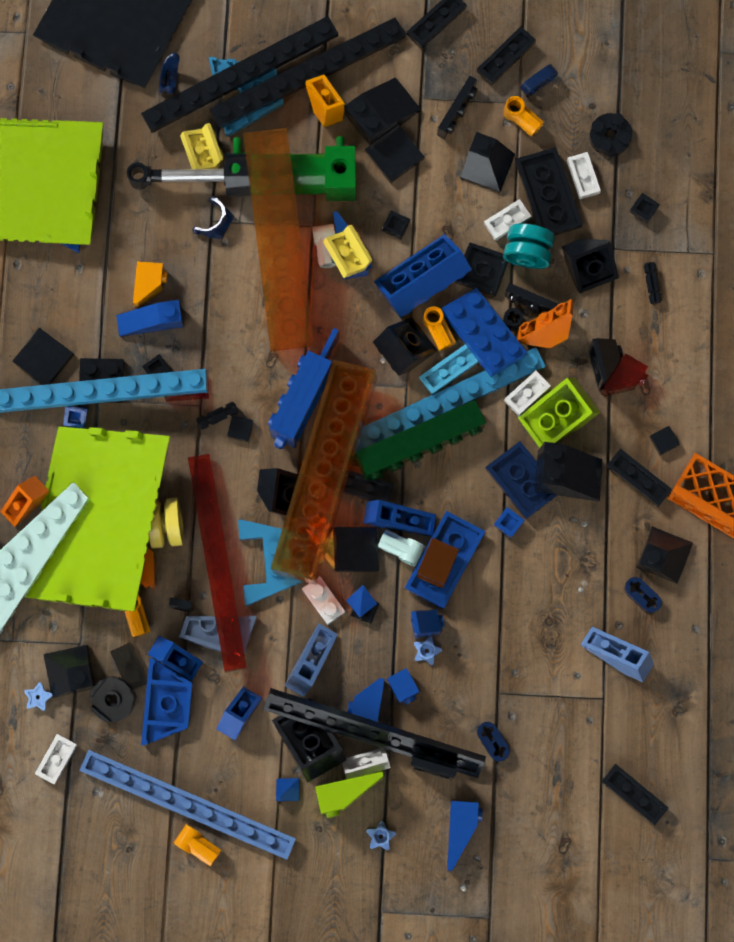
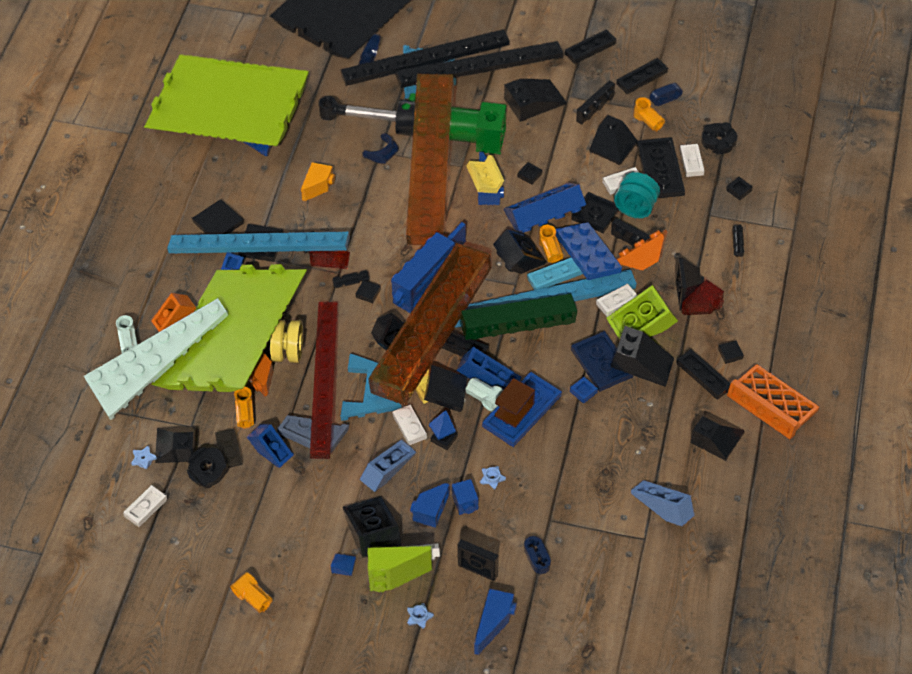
camera: 10 degrees right, 25 degrees down
medium blue plate [79,750,296,860] -> none
blue slope [116,300,184,337] -> none
blue wing [141,658,193,745] -> none
black tile [169,597,194,613] -> none
light yellow bracket [180,123,223,169] -> none
blue slope [216,686,262,740] -> none
black plate [263,688,486,778] -> none
light orange slope [305,75,345,127] -> none
piece [312,224,336,269] -> none
black tile [365,125,425,184] -> none
blue slope [410,610,445,639] -> none
black bush [503,308,523,329] -> none
black slope [562,239,619,293] -> none
black plate [601,764,669,826] -> none
dark blue beam [624,577,662,614] -> none

